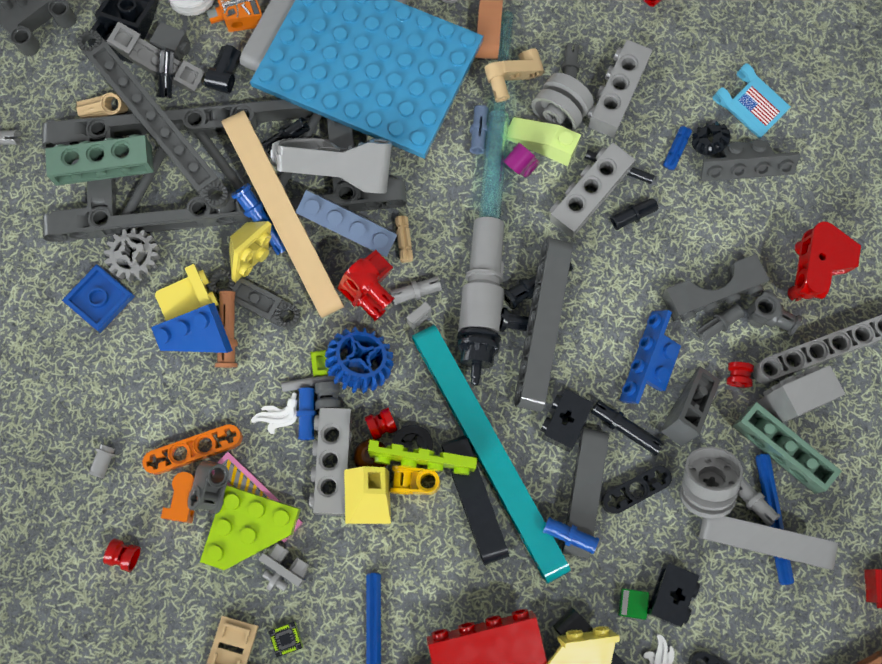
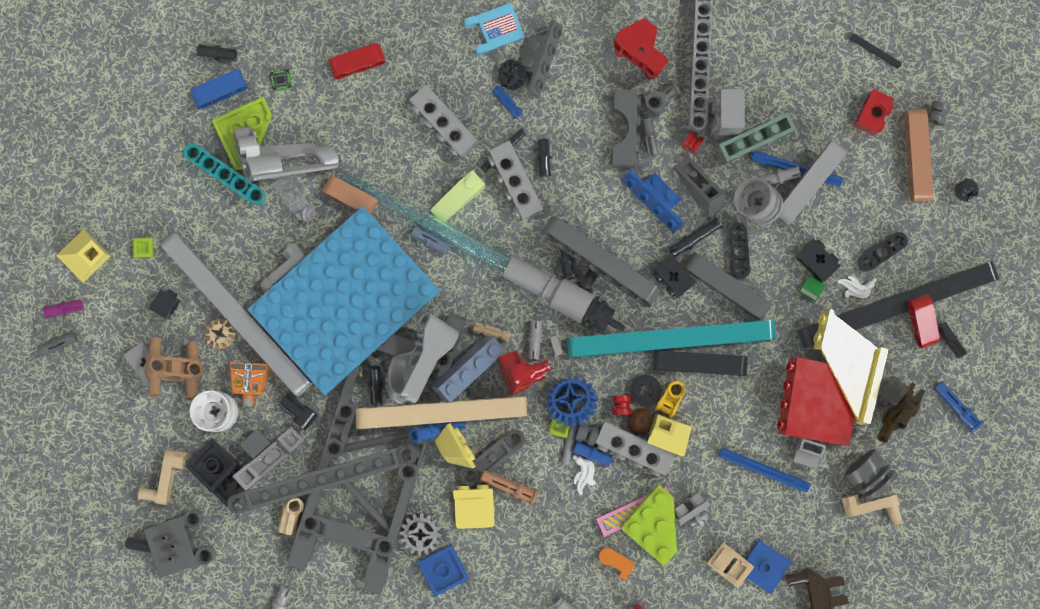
camera: 65 degrees left, 10 degrees up
sand green brick [45,134,154,186] -> none
orange beam [142,424,243,475] -> none
blue wing [151,303,233,353] -> none
black axle [156,49,175,98] -> none
dark grey piece [188,461,229,514] -> none
tile [269,621,304,658] -> none
lime wing [368,440,477,475] -> none
tan beam [484,48,544,102] -> none
magenta piece [503,143,540,178] -> none
light grey wheel [531,73,594,132] -> none
blue pin [543,517,599,554] -> none
dark grey pin [561,43,580,79] -> none

